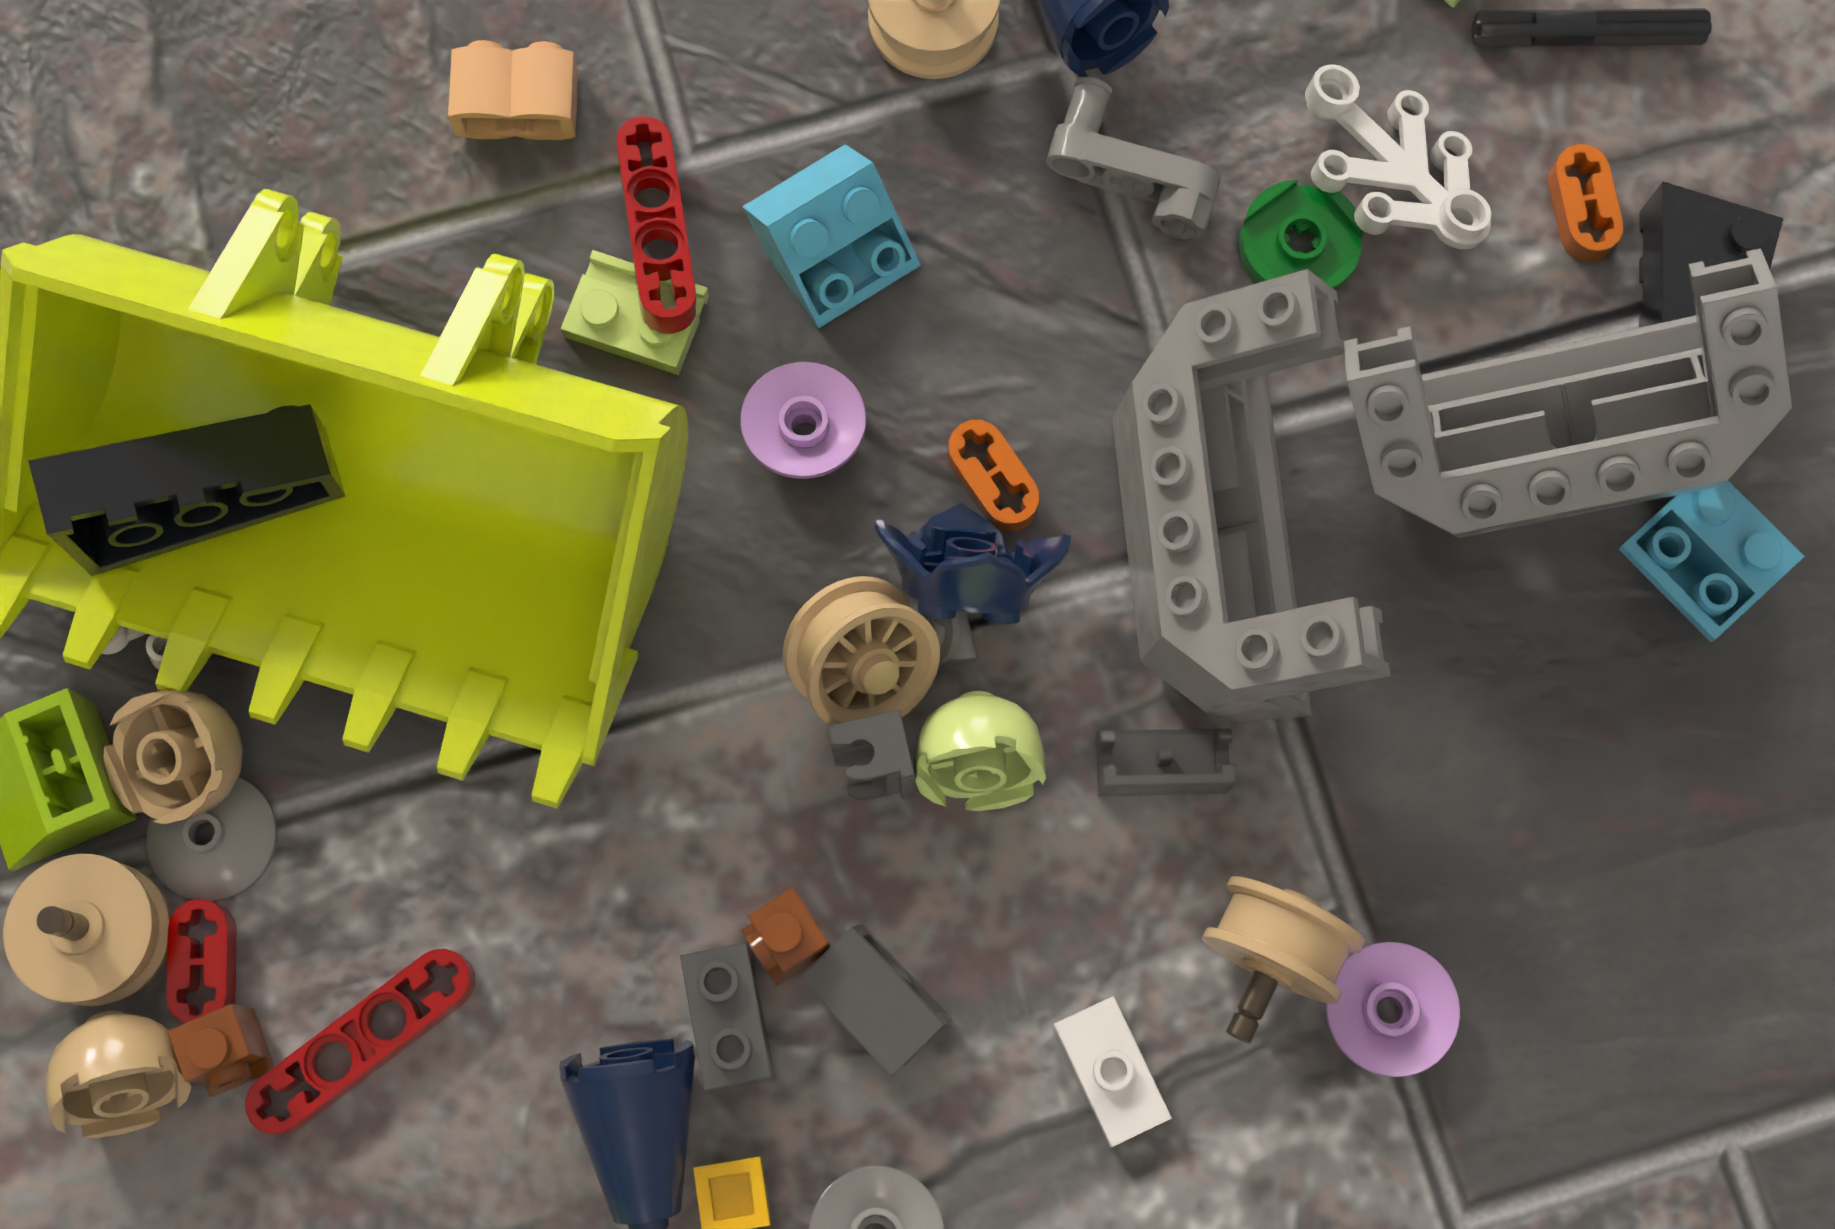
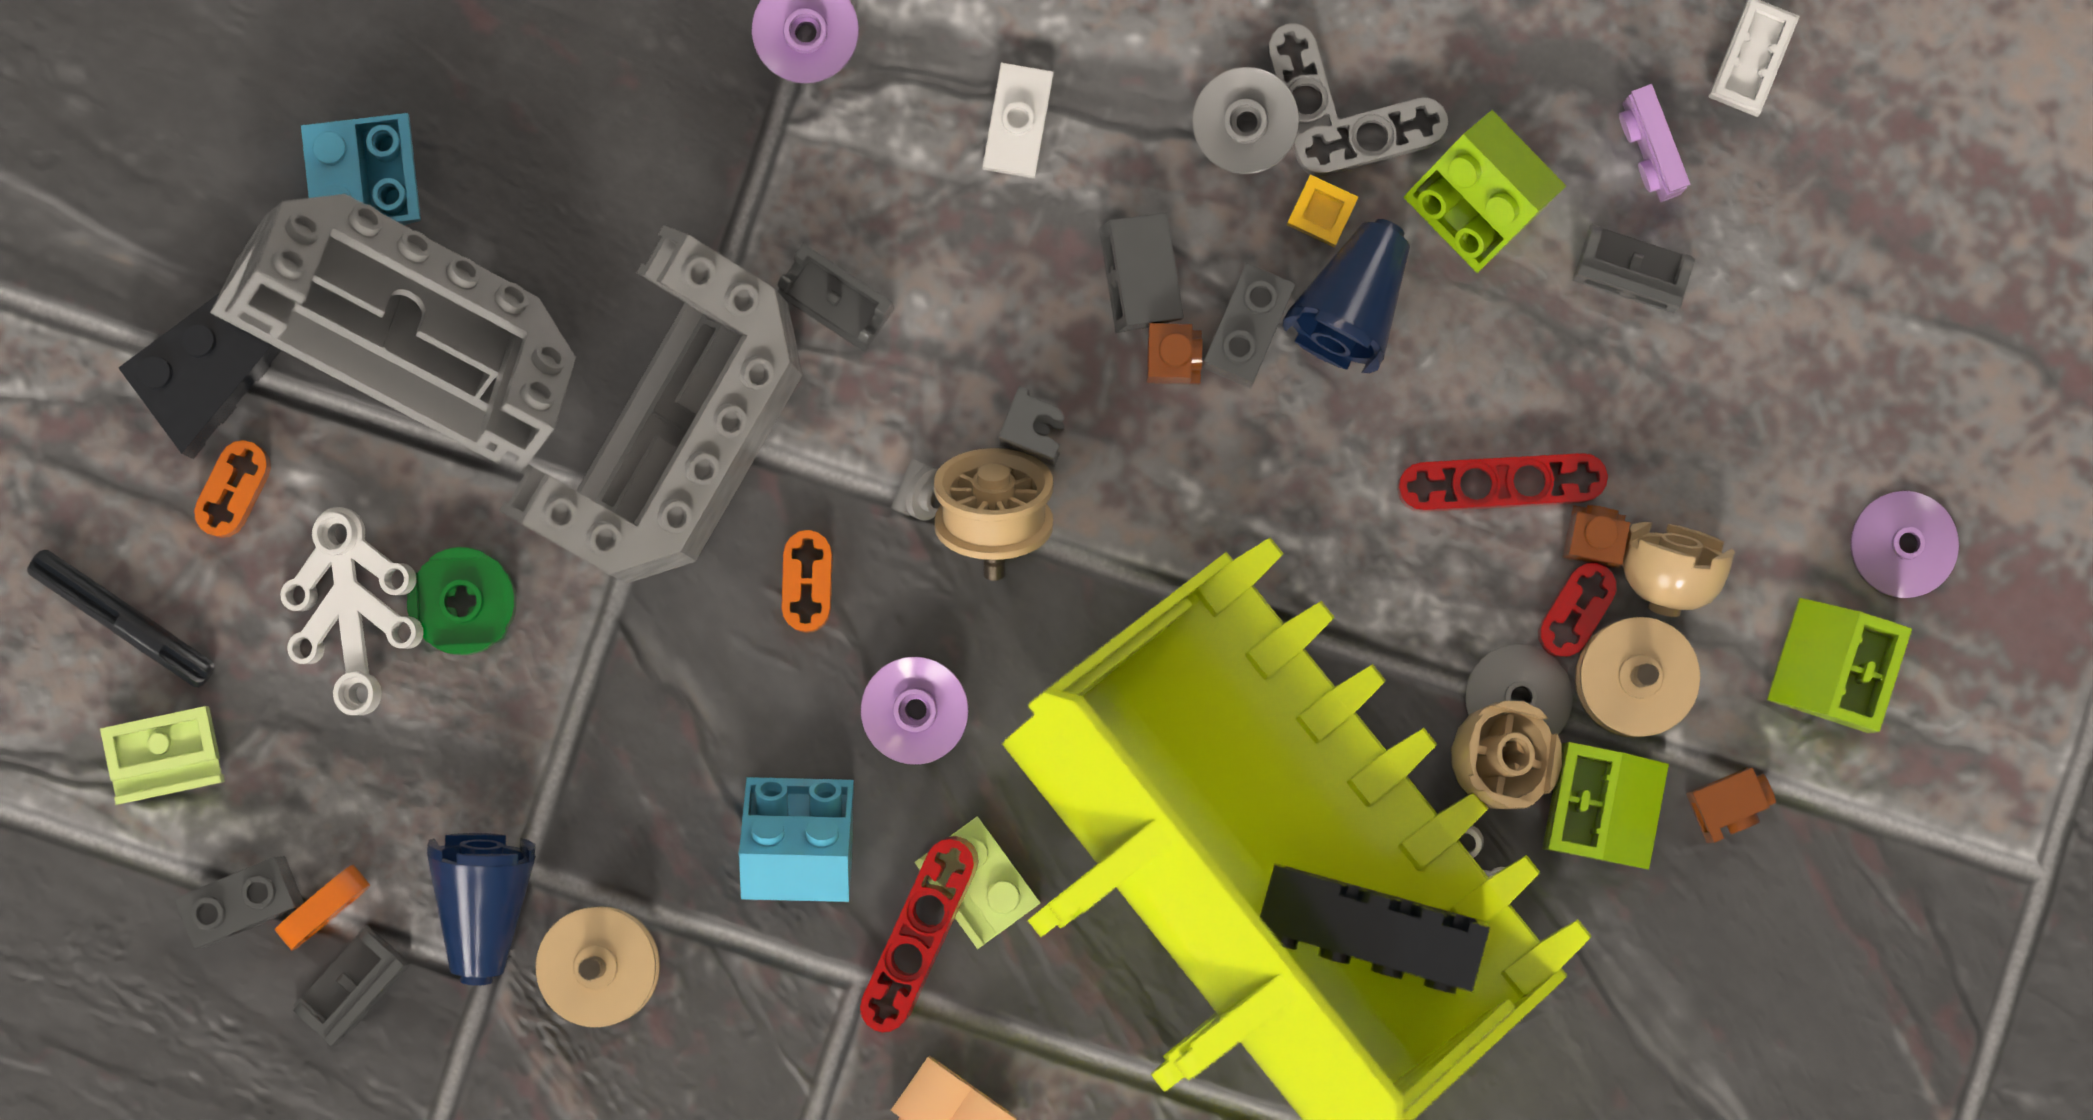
camera: 140 degrees left, 10 degrees up
dark blue brick [875,503,1071,624] -> none
yellowish green cylinder [914,691,1046,811] -> none
light grey beam [1046,77,1220,240] -> none
tan wheel [1201,876,1365,1044] -> none

